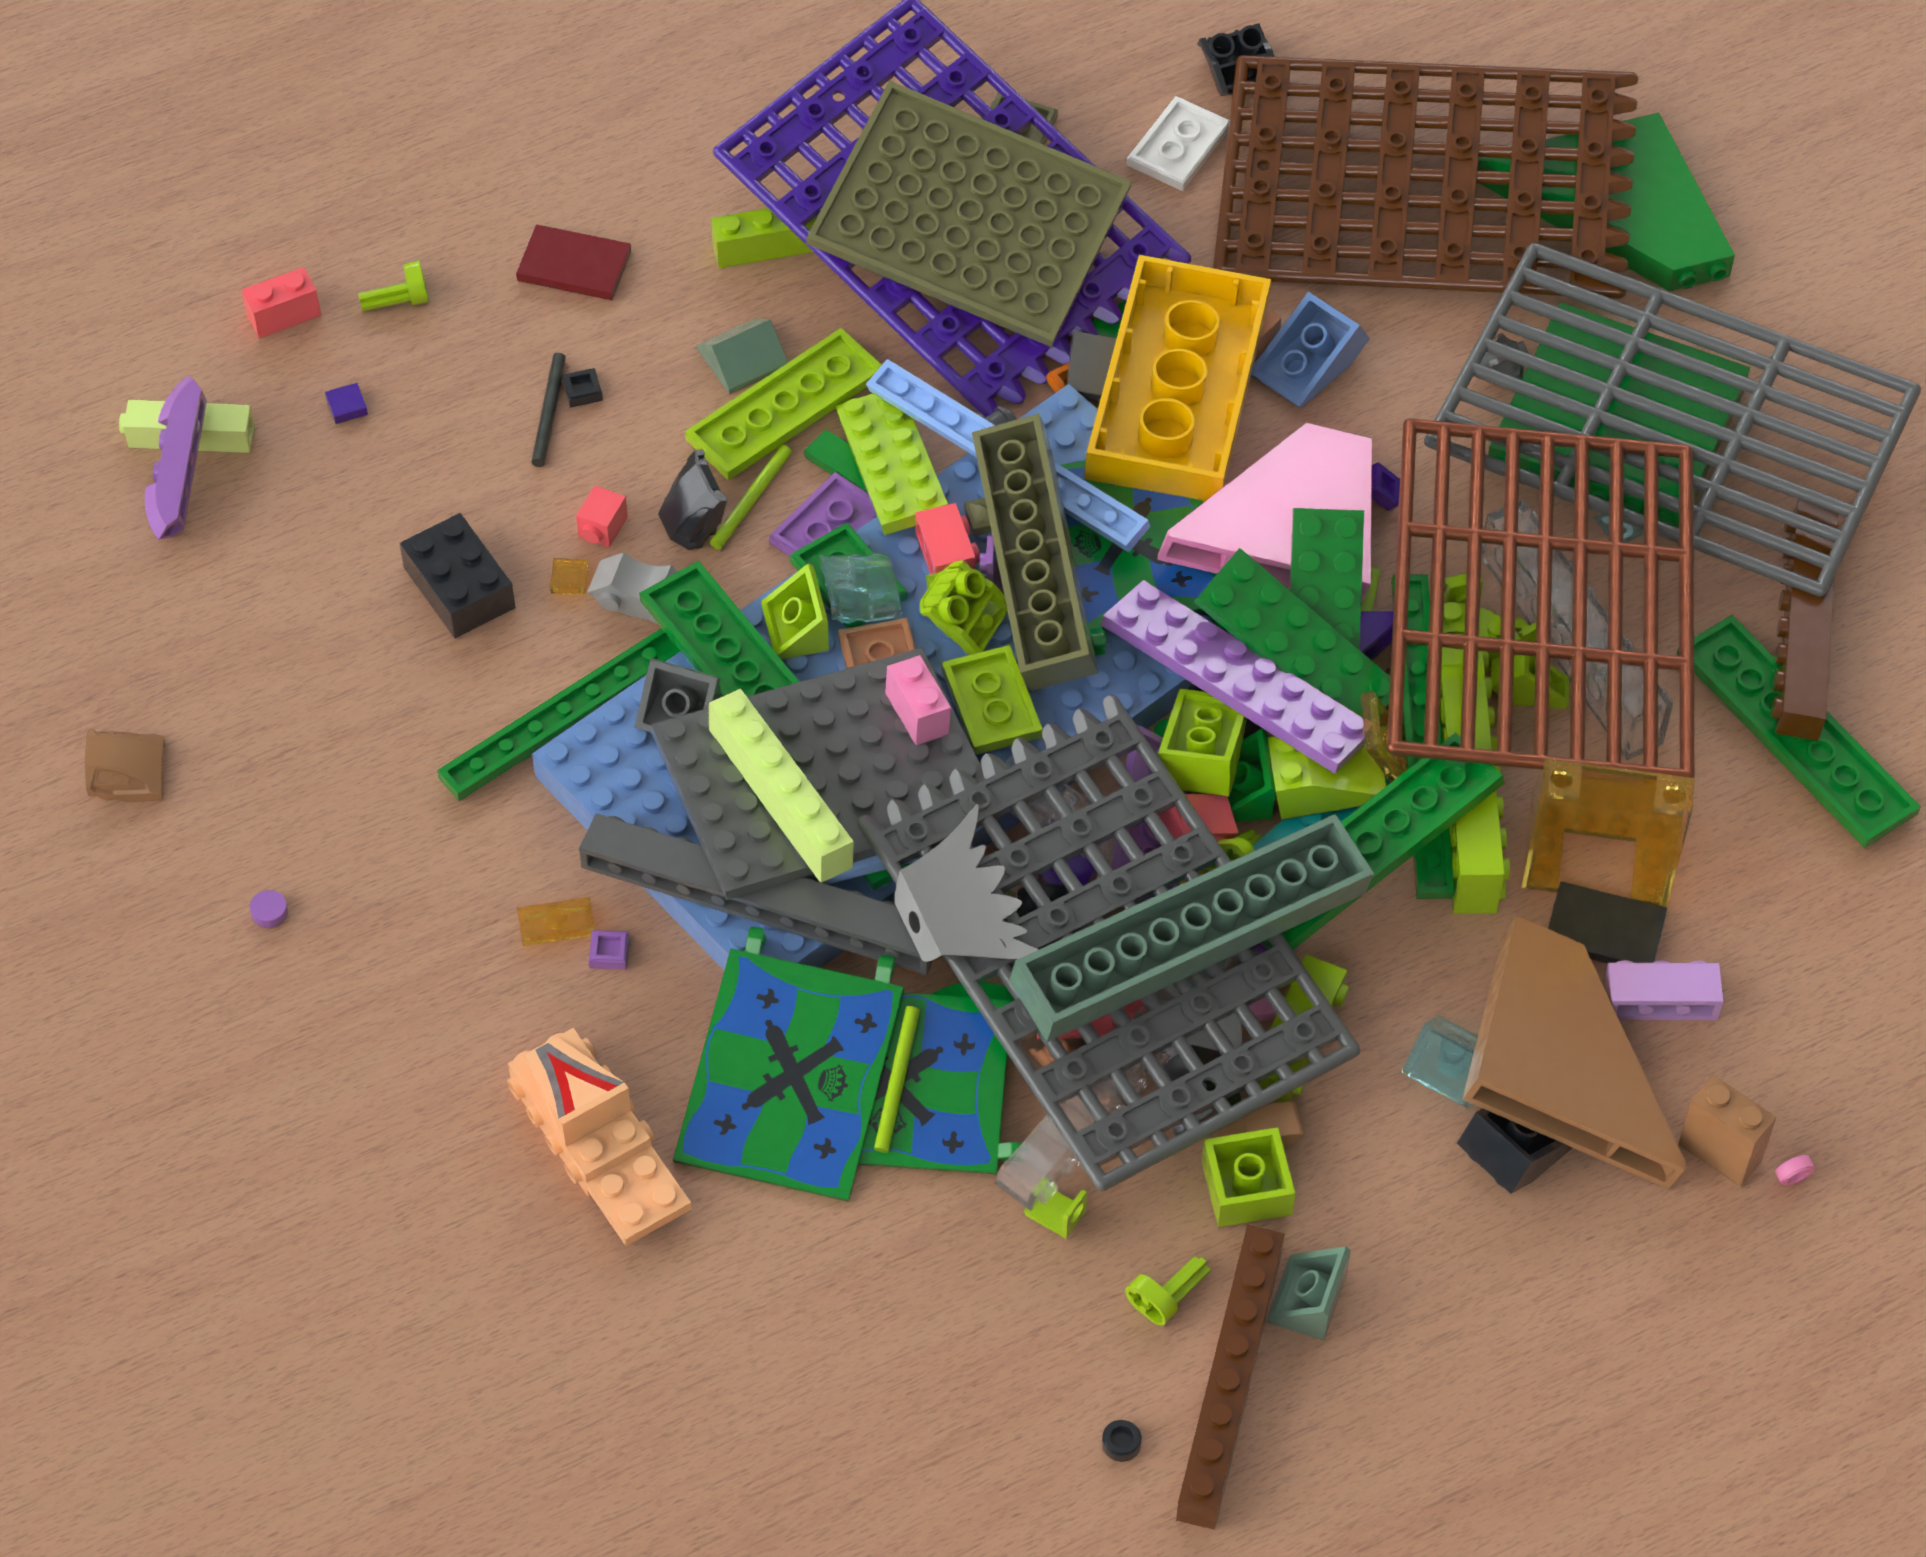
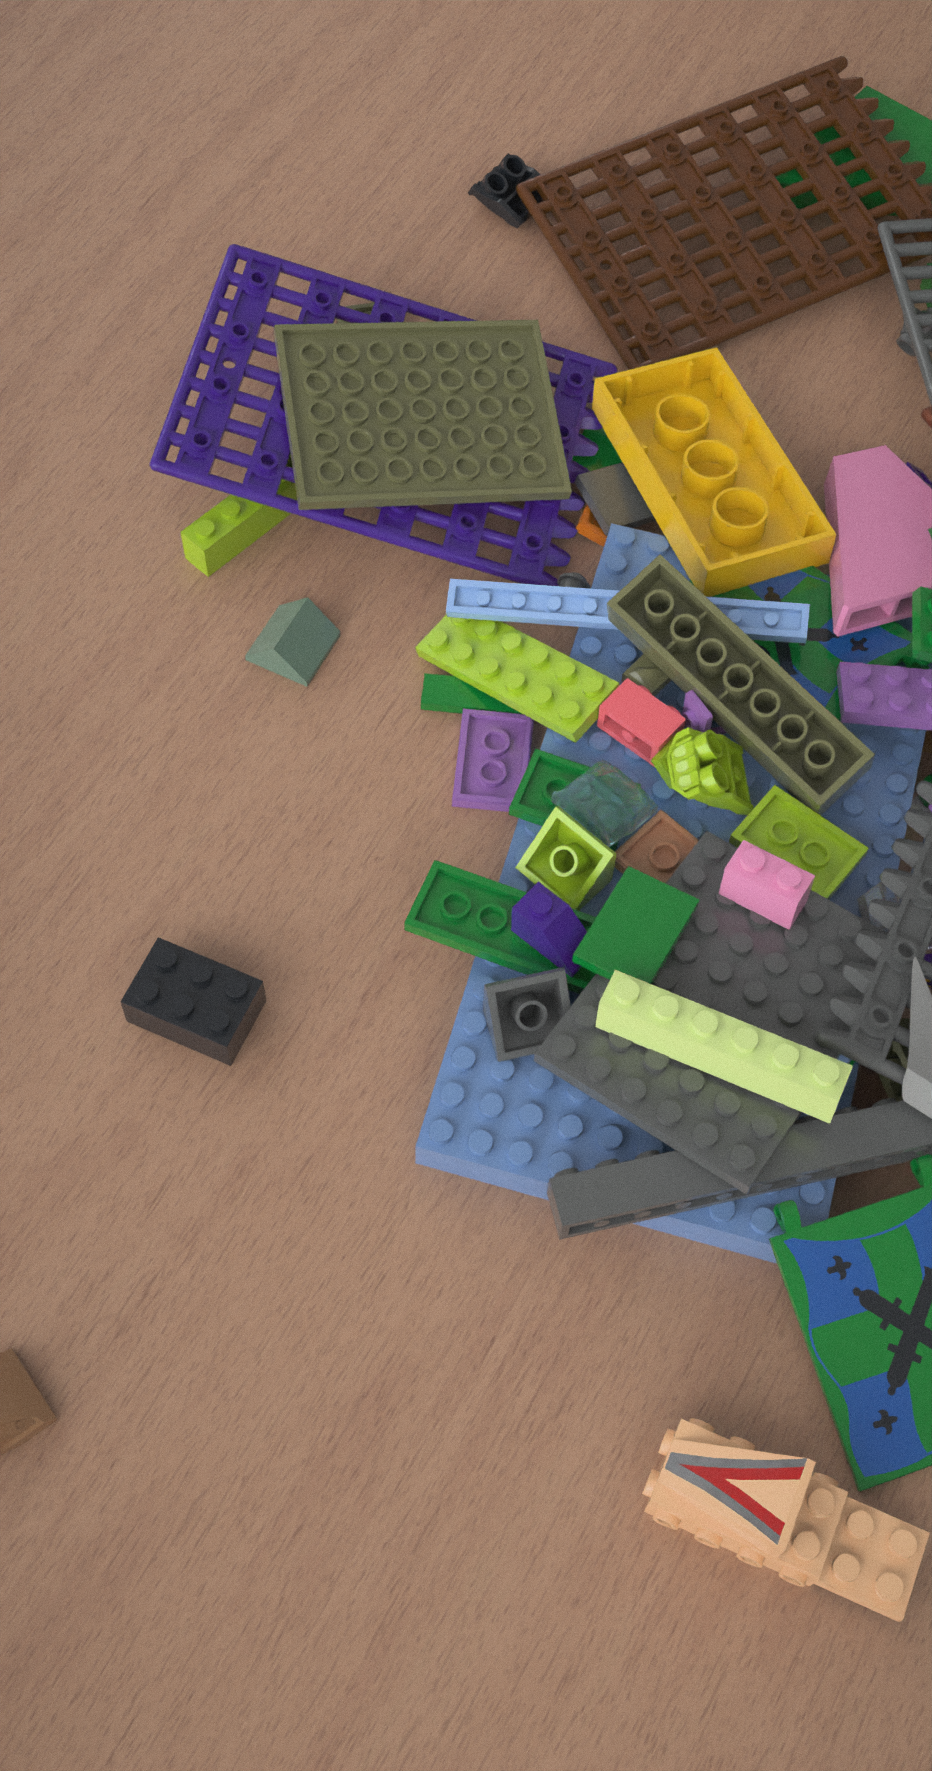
camera: 35 degrees left, 5 degrees up
medium lavender tile [250,890,288,928] -> none
green plate [437,628,680,801] -> none
dark red tile [516,224,631,300] -> none
clear yellow plate [517,897,595,946] -> none
pearl dark grey bar [531,353,566,467] -> none
clear yellow tile [550,558,589,595] -> none
black tile [562,368,603,408] -> none
coral brick [576,485,628,547] -> none
light grey brick [587,552,678,624] -> none
medium lavender tile [589,930,629,970] -> none
black slope [658,449,727,550] -> none
lime plate [685,328,882,481] -> none
lime bar [710,445,792,550] -> none
white tile [1127,96,1230,191] -> none
medium blue slope [1251,292,1370,408] -> none
none -> dark purple slope [511,882,587,978]
none -> green tile [572,866,700,984]

